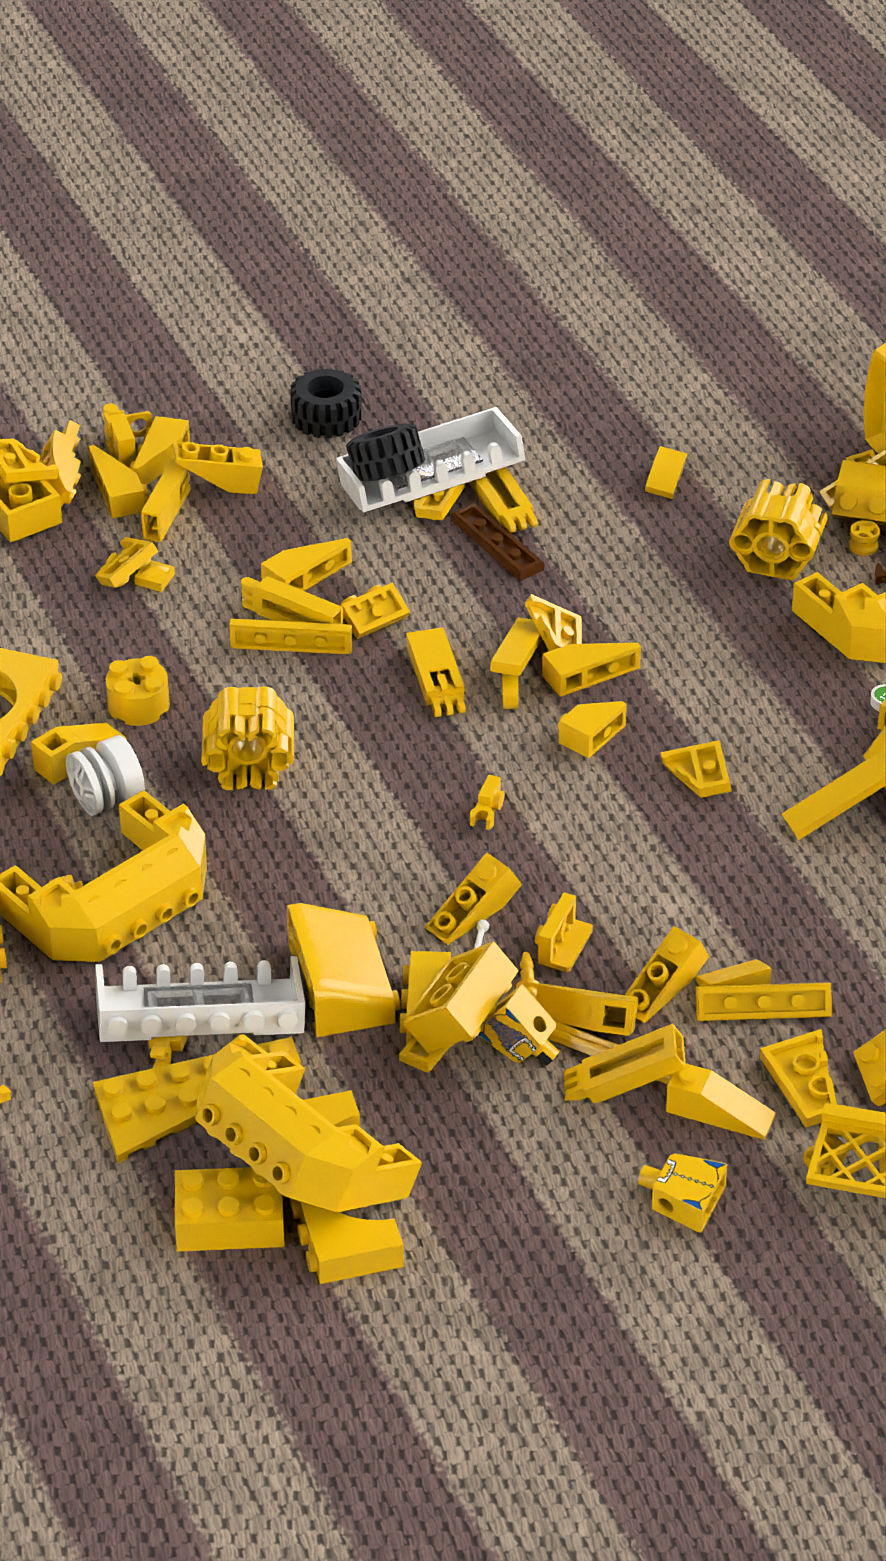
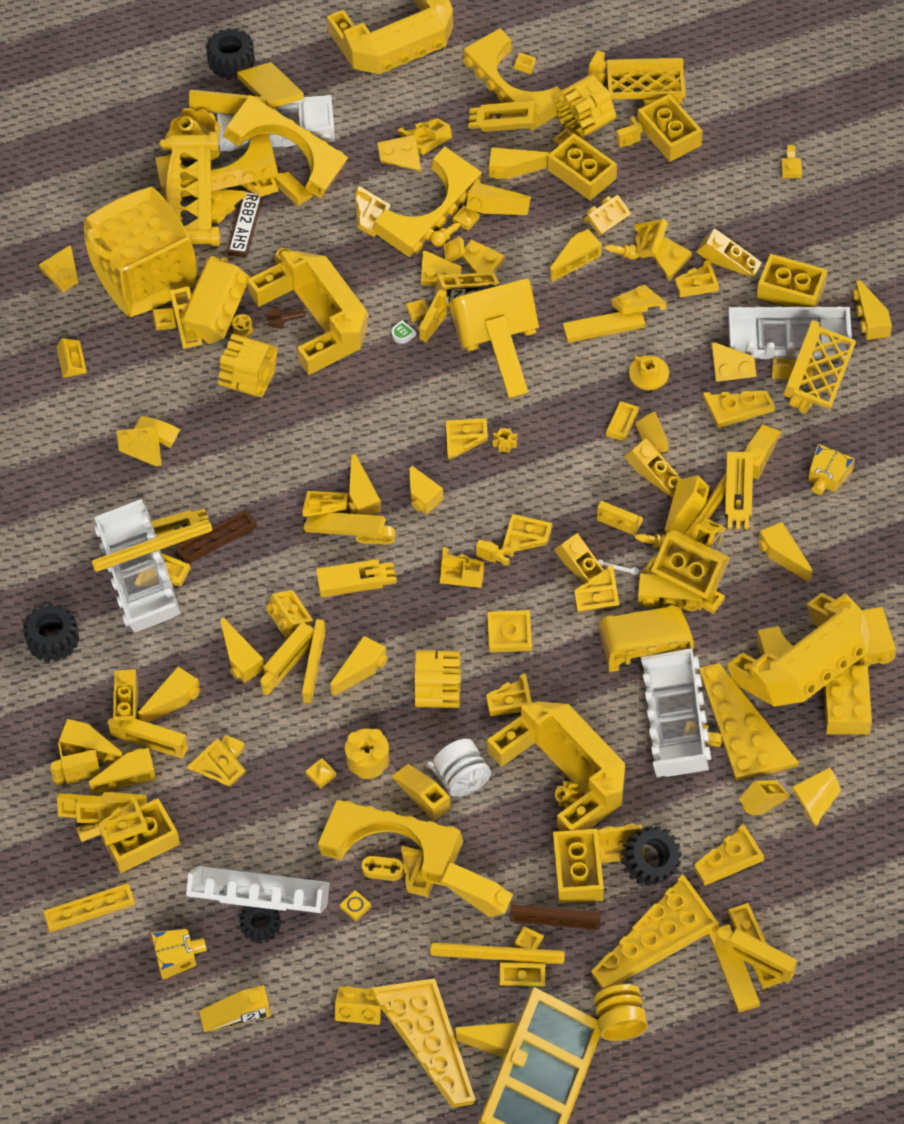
camera: 85 degrees left, 15 degrees up
black tyre [346,423,425,481] -> none
yellow tile [695,982,832,1021] -> none
none -> yellow slope [57,338,87,378]
none -> yellow axle [92,520,212,572]
none -> yellow wing [117,426,162,466]
none -> yellow slope [138,667,200,723]
none -> yellow tile [305,758,337,789]
none -> yellow slope [330,636,388,696]
none -> yellow slope [440,547,484,588]
none -> yellow wing [486,674,532,716]
none -> yellow plate [488,610,532,653]
none -> yellow gear [492,428,517,453]
none -> yellow wing [502,514,553,552]
none -> yellow wing [574,565,619,612]
none -> yellow tile [606,401,639,442]
none -> yellow piece [629,355,669,391]
none -> yellow slope [738,780,790,815]
none -> yellow slope [758,522,813,582]
none -> yellow slope [792,768,841,827]

